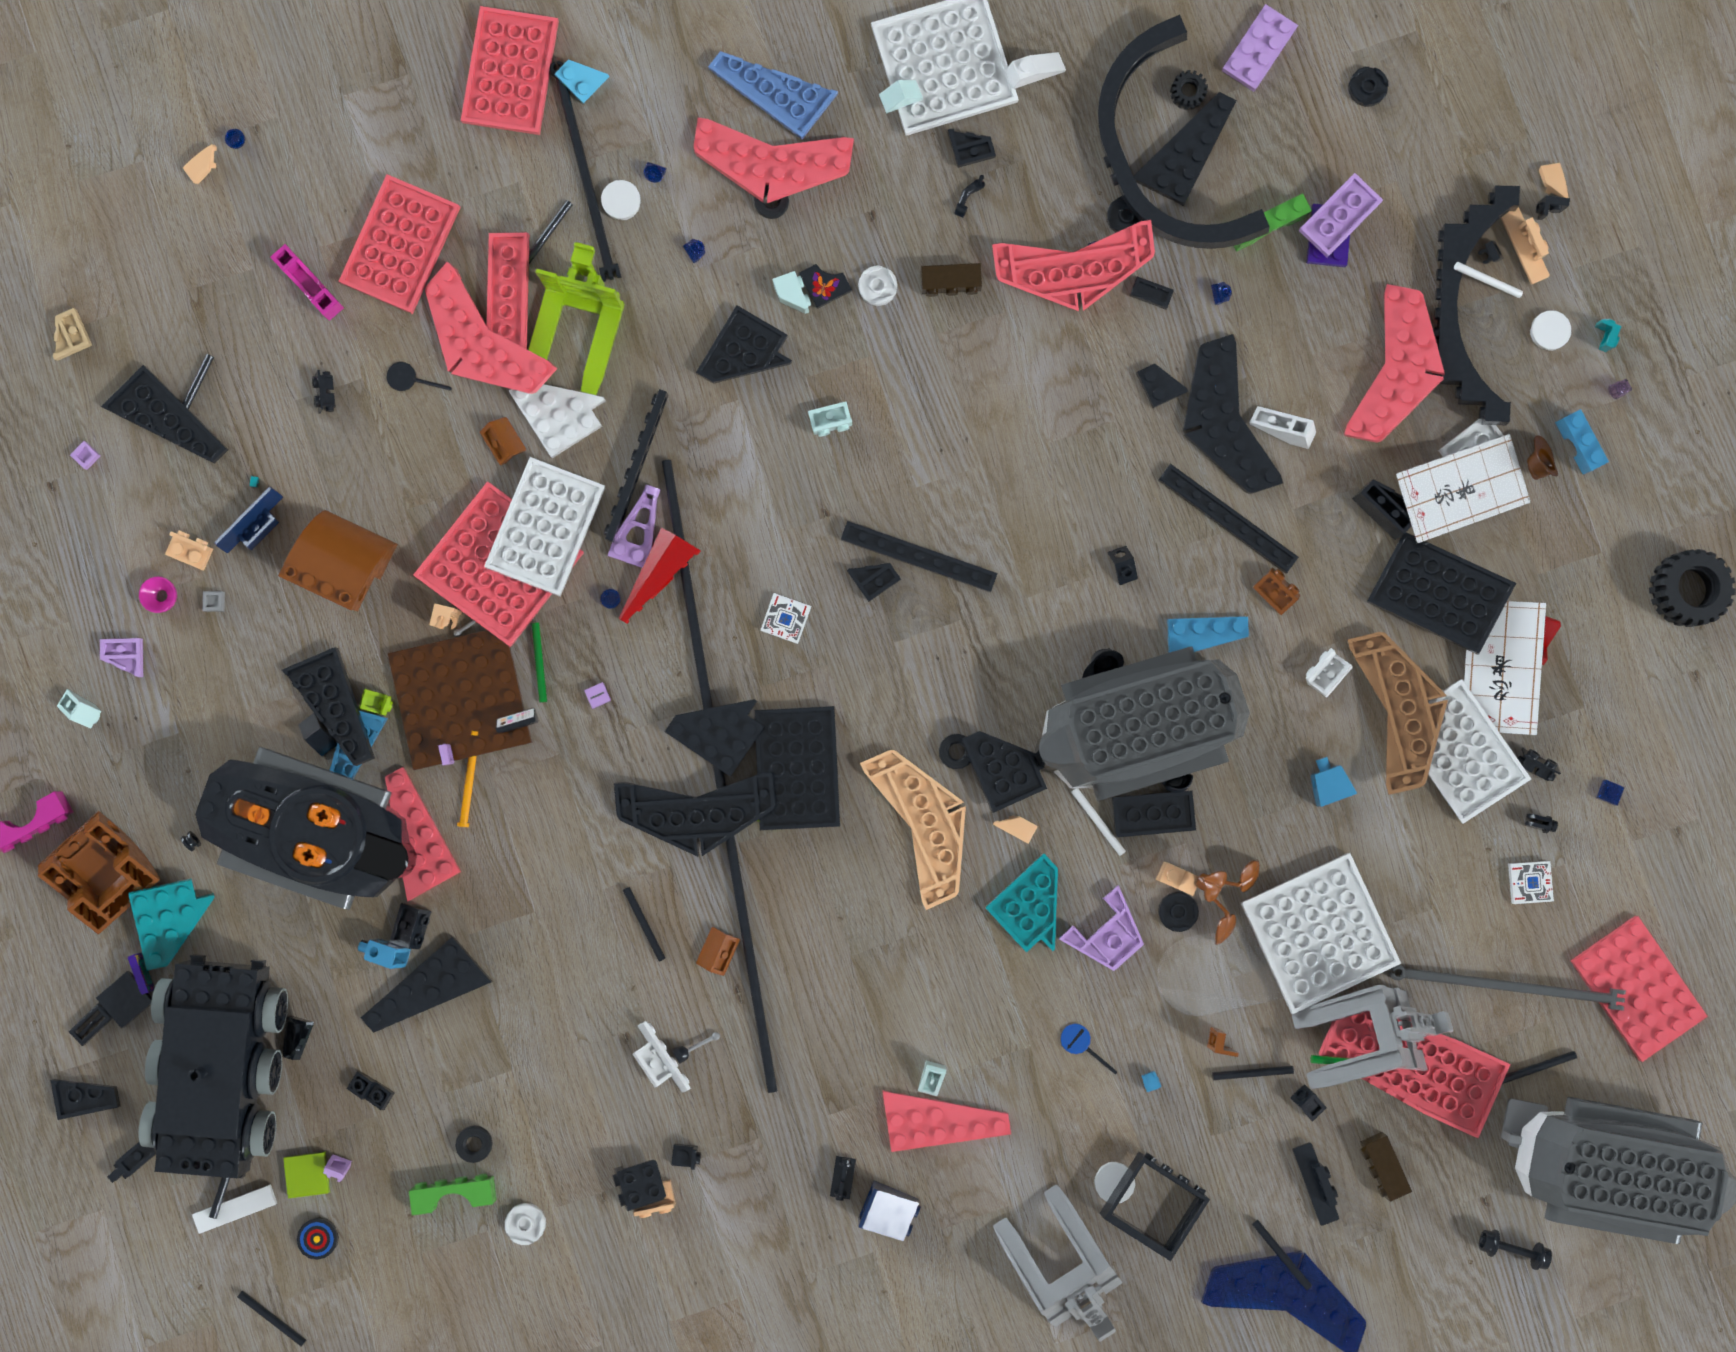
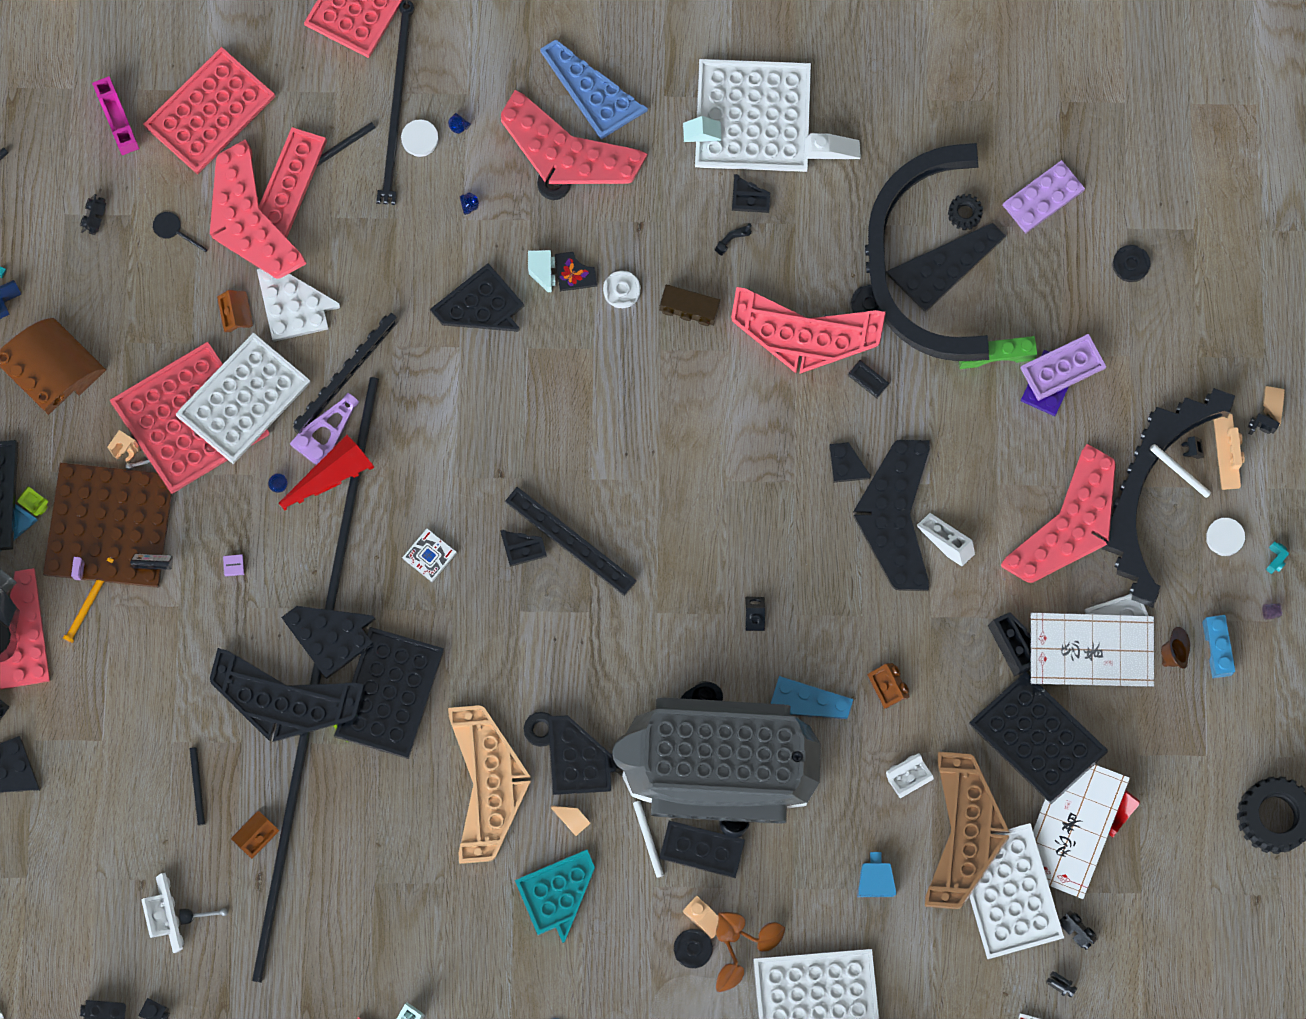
camera: 25 degrees right, 10 degrees down
lime piece [529,242,625,395] -> none
green bar [531,623,547,703] -> none
medium azure wing [554,59,610,104] -> none
light aqua bracket [808,402,852,437] -> none
lavender wing [1058,885,1144,971] -> none
black tile [1158,463,1299,573] -> none
clear blue plate [1211,282,1232,305] -> none
clear blue plate [1596,780,1625,806] -> none

